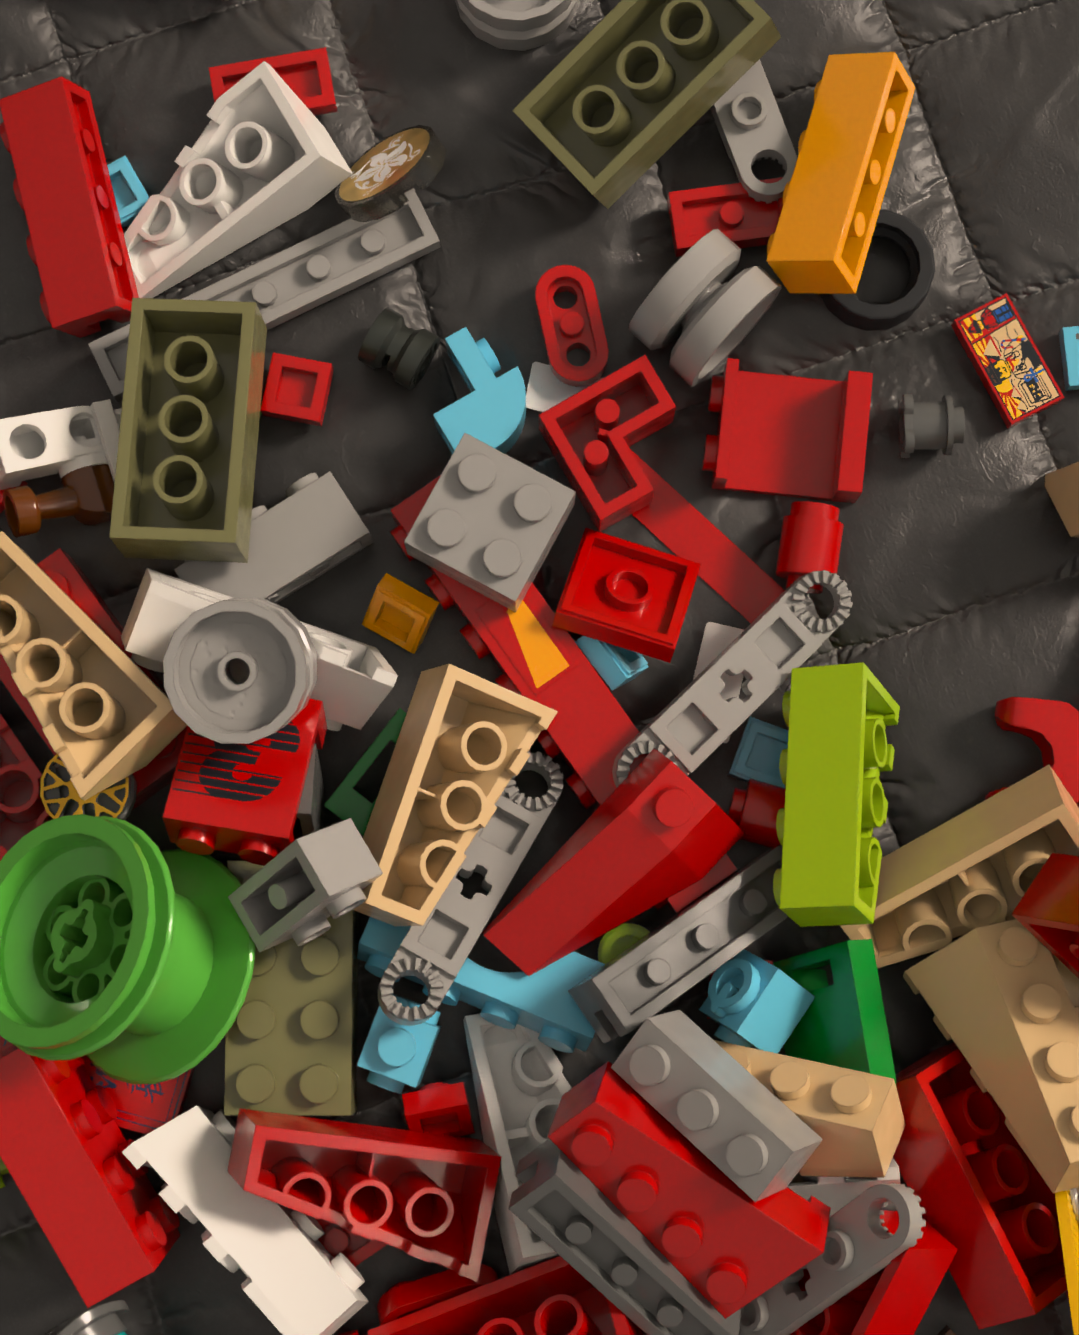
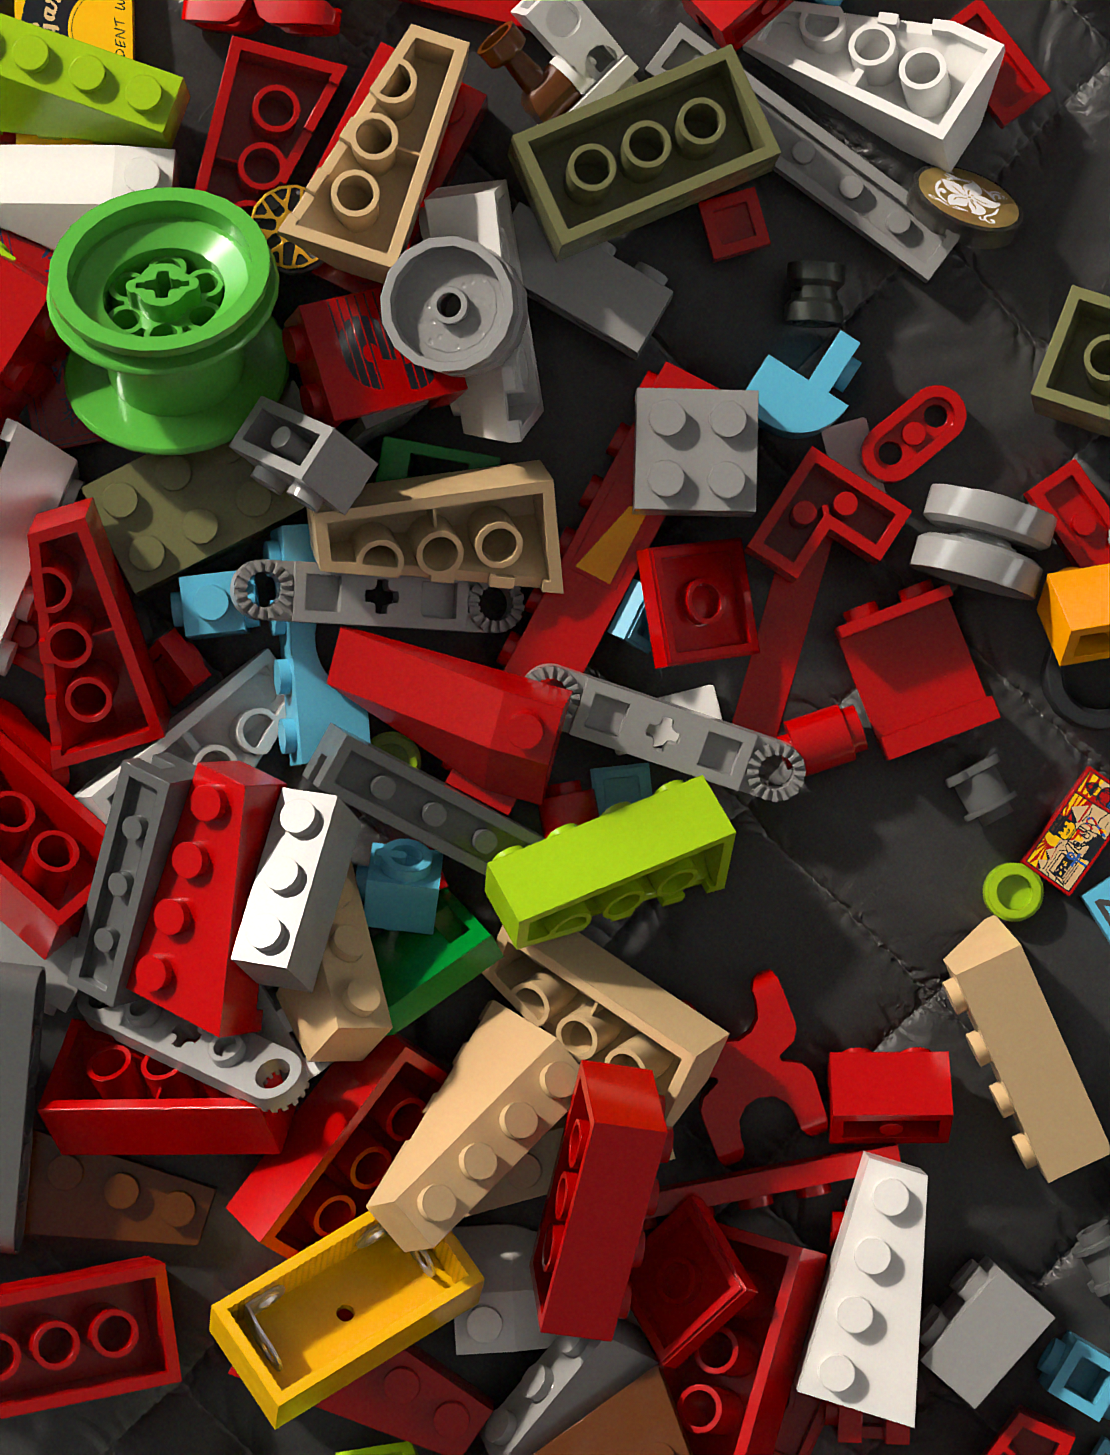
camera: 60 degrees right, 5 degrees up
light orange tile [362,573,439,654] -> none
none -> lime tile [982,862,1044,922]

